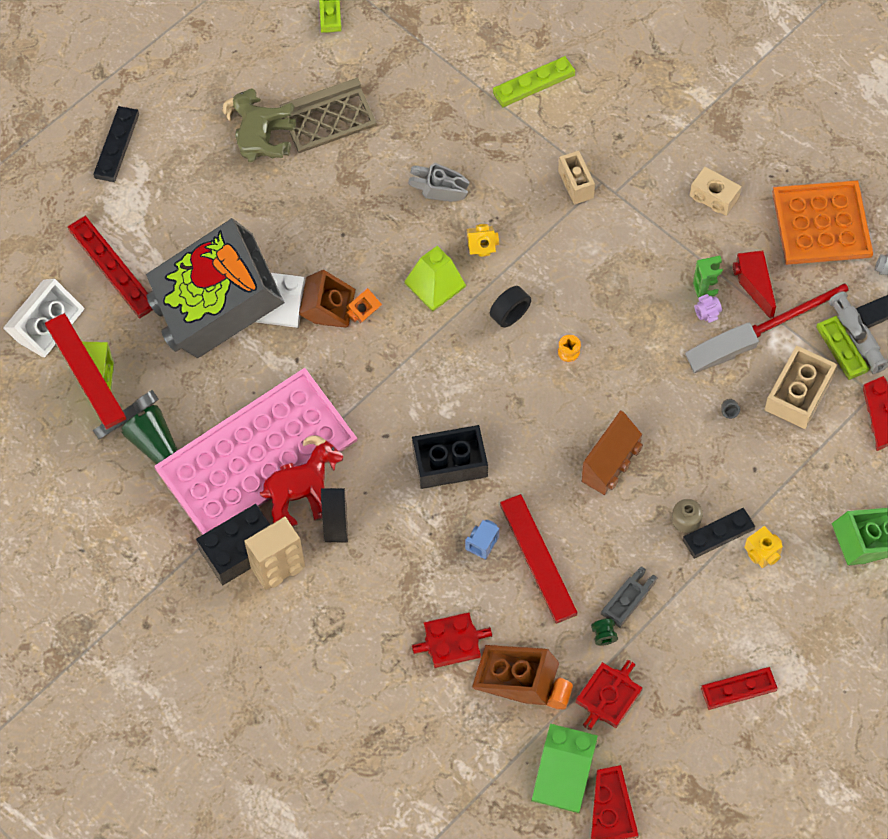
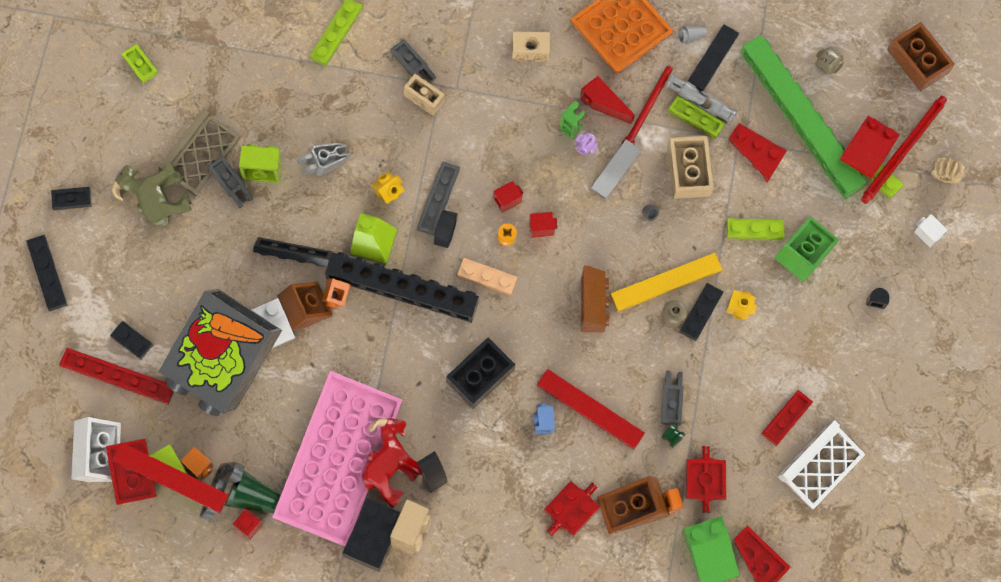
camera: 40 degrees left, 10 degrees up
none -> black plate [51,187,92,211]
none -> red plate [106,438,157,505]
none -> black plate [110,321,153,360]
none -> orange brick [181,447,214,480]
none -> dark grey hinge [207,156,253,208]
none -> red brick [233,508,263,540]
none -> lime brick [239,144,283,183]
none -> black plate [253,237,333,267]
none -> black brick [325,252,479,323]
none -> dark grey hinge [390,39,436,81]
none -> dark grey tile [417,161,460,236]
none -> light nougat plate [457,258,518,296]
none -> red brick [493,181,523,213]
none -> red brick [529,212,558,238]
none -> yellow tile [610,253,723,312]
none -> lime plate [727,218,784,240]
none -> white fence [777,420,865,510]

